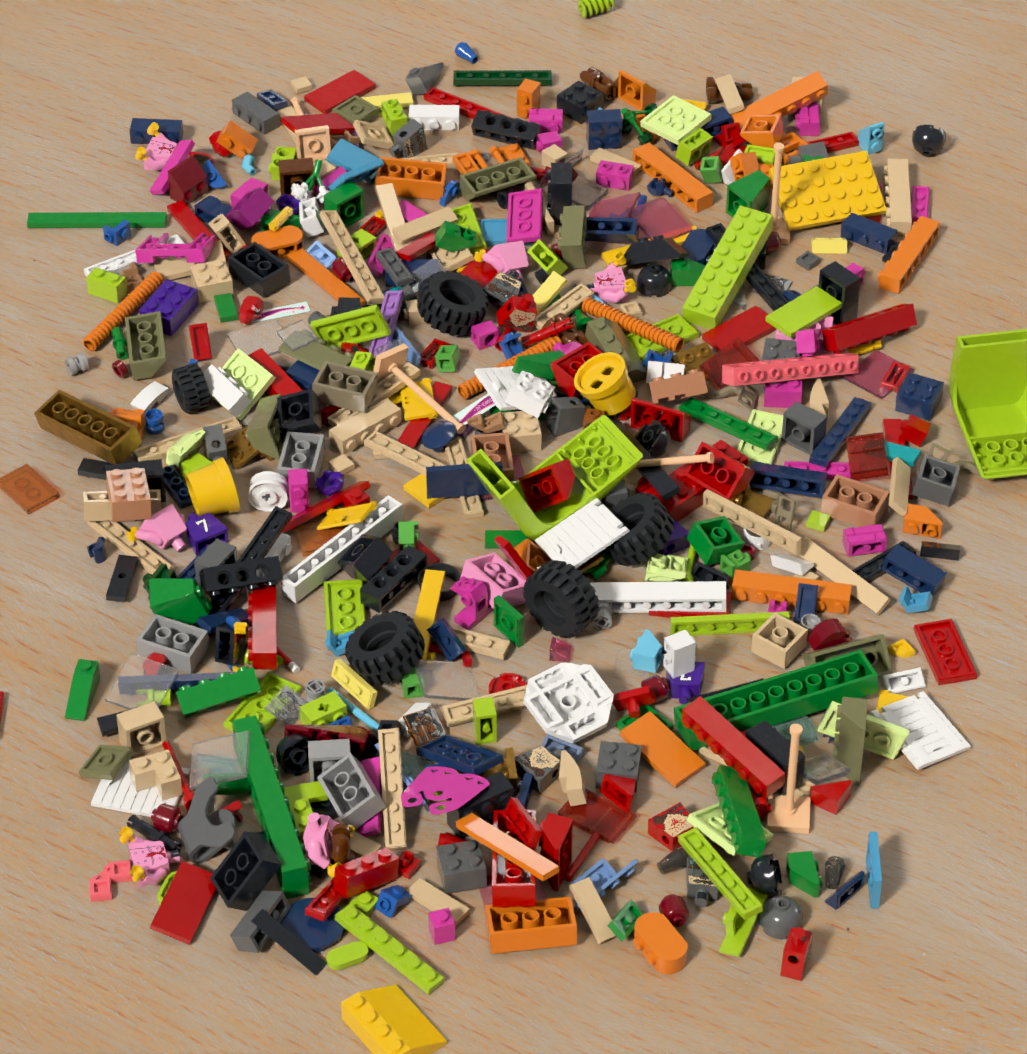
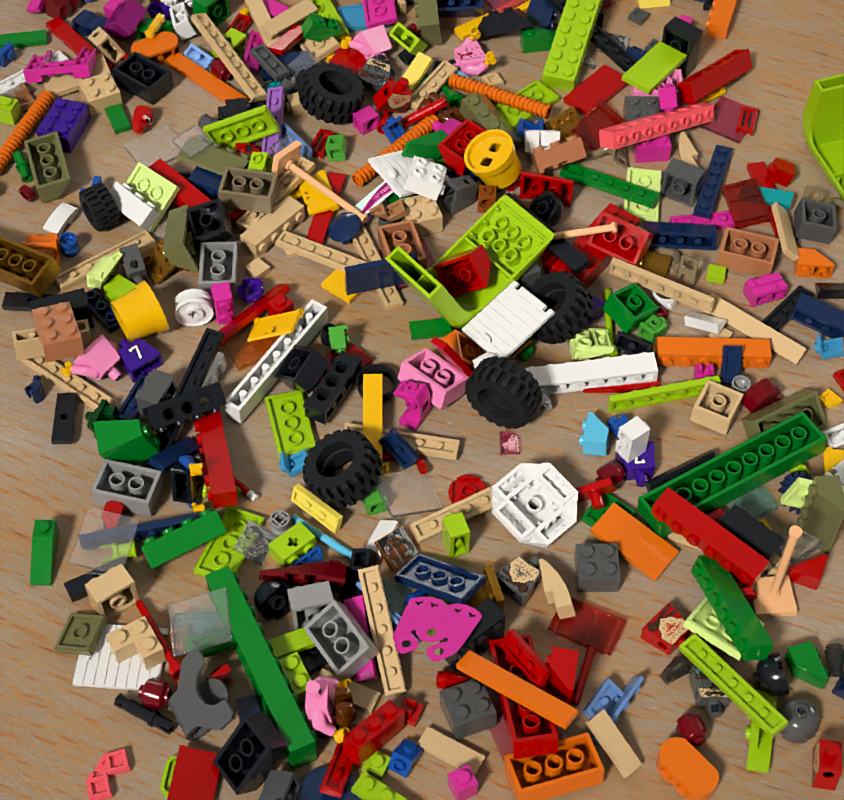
camera: 10 degrees left, 10 degrees up
bright pink torso [119,826,180,888] -> none
red tile [189,323,212,361] -> none
sticker [243,301,310,325] -> none
green tile [494,595,524,648] -> none
dark blue plate [514,773,533,810] -> none
sand blue slope [541,734,586,764] -> none
red slope [600,774,636,813] -> none
green plate [607,899,644,942] -> none
black cylinder [637,264,672,297] -> none
dark blue brick [895,372,944,421] -> none

